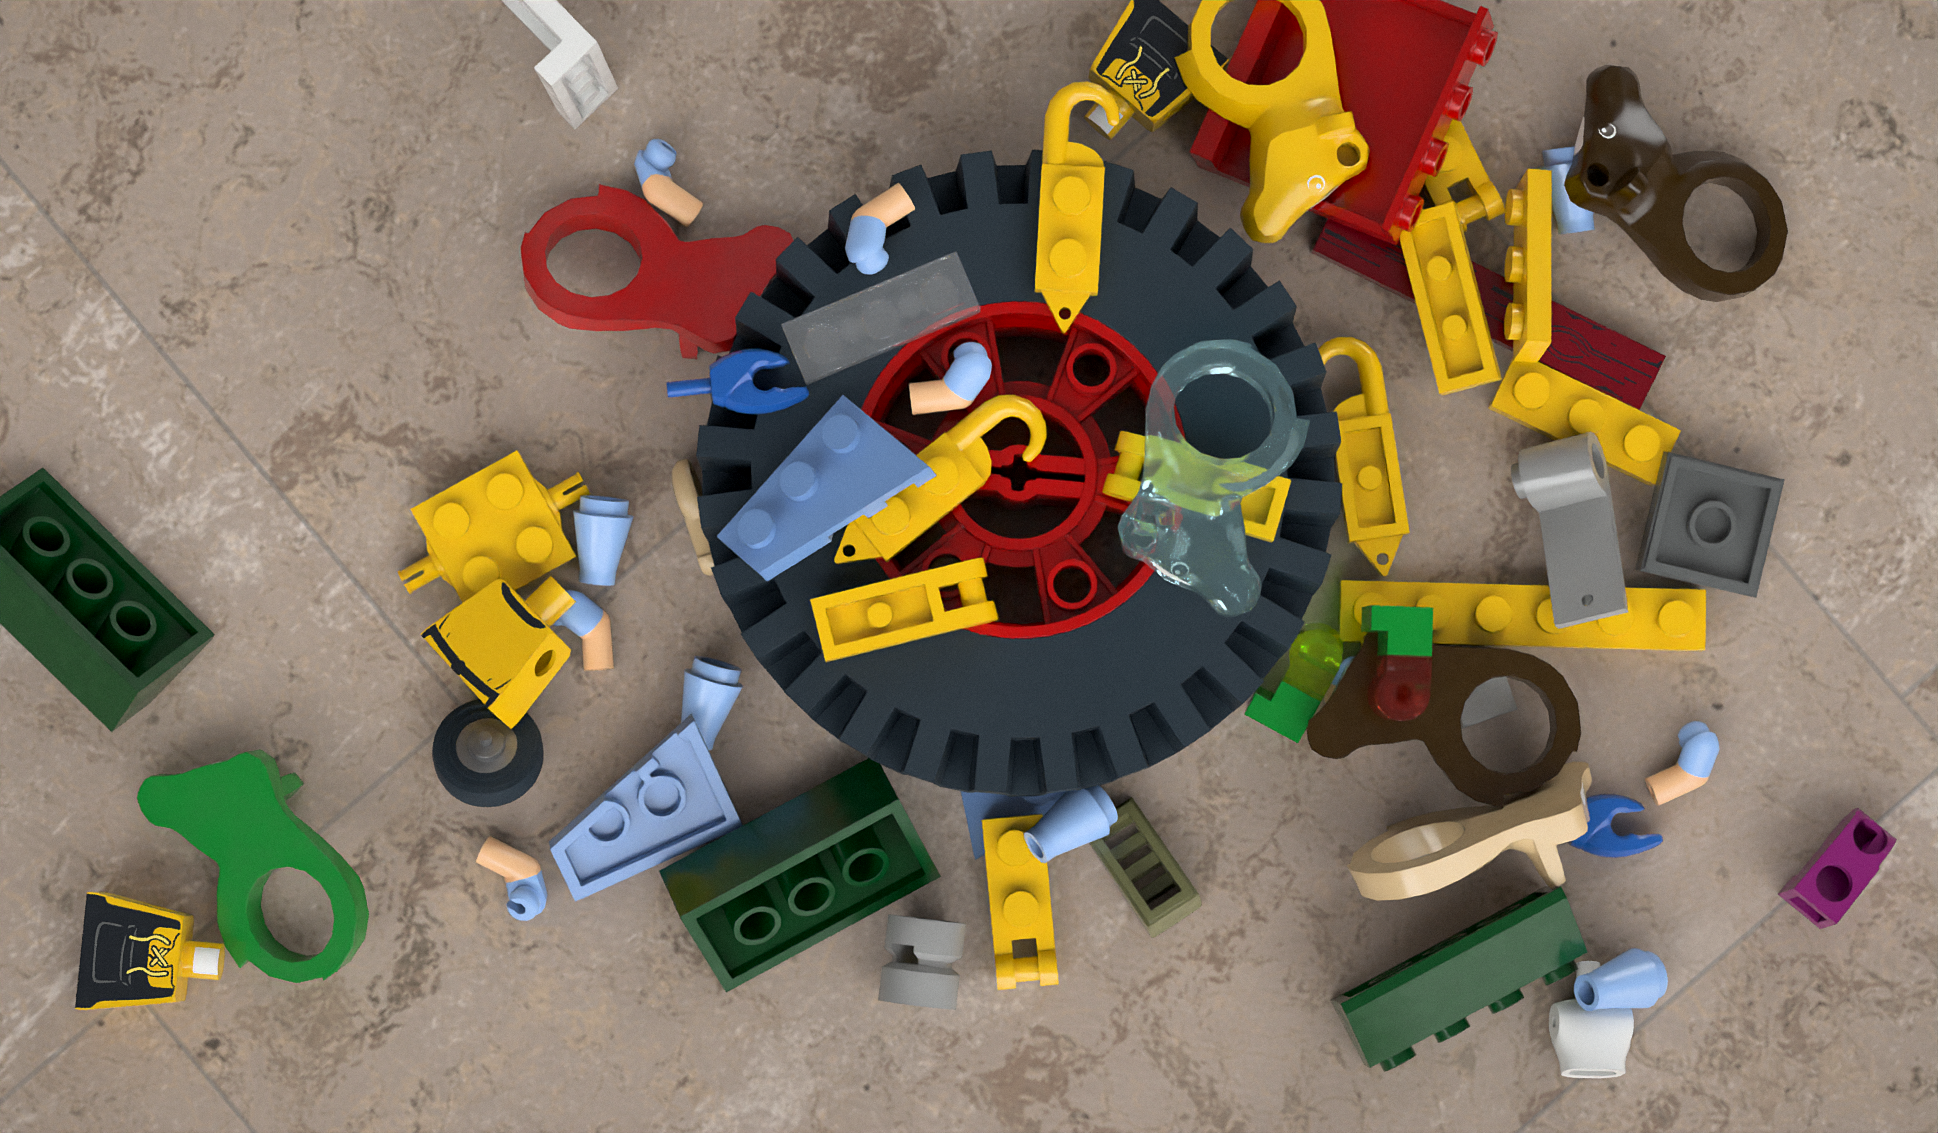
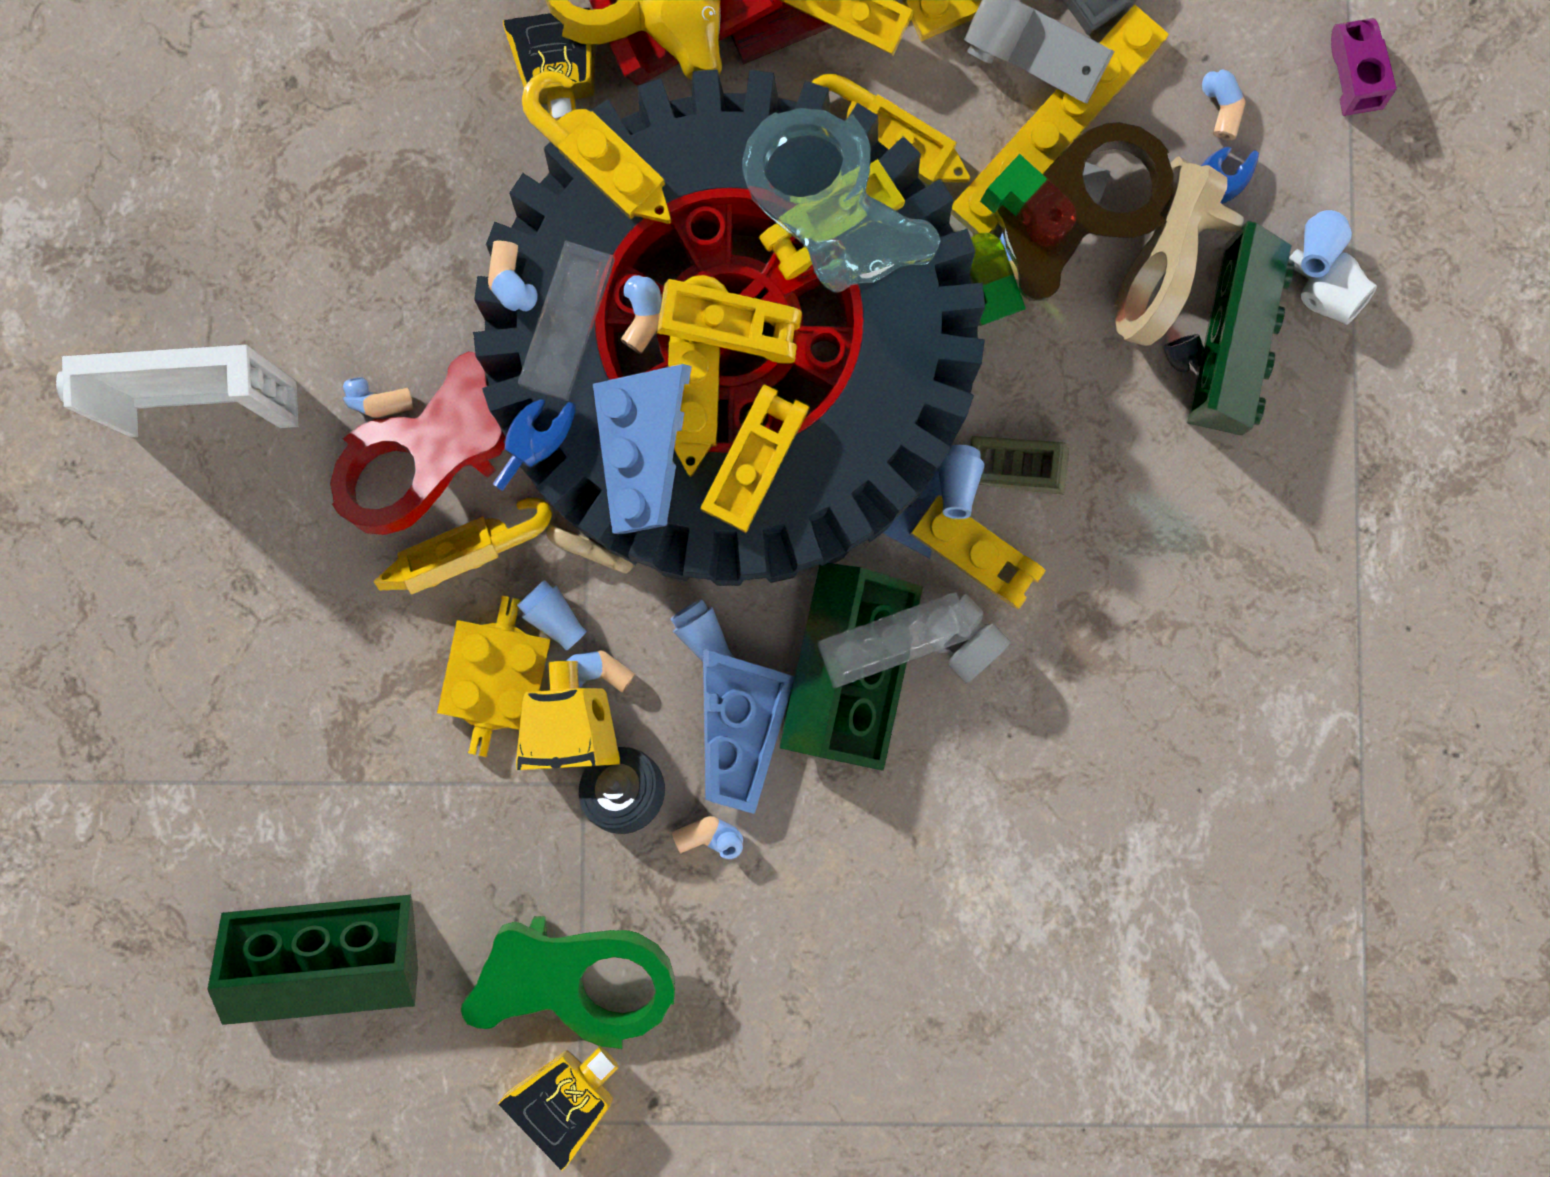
camera: 50 degrees left, 0 degrees up
none -> yellow plate [373,497,552,595]
none -> yellow plate [657,279,802,364]
none -> clear plate [817,592,973,688]
none -> black hinge [1163,334,1204,373]

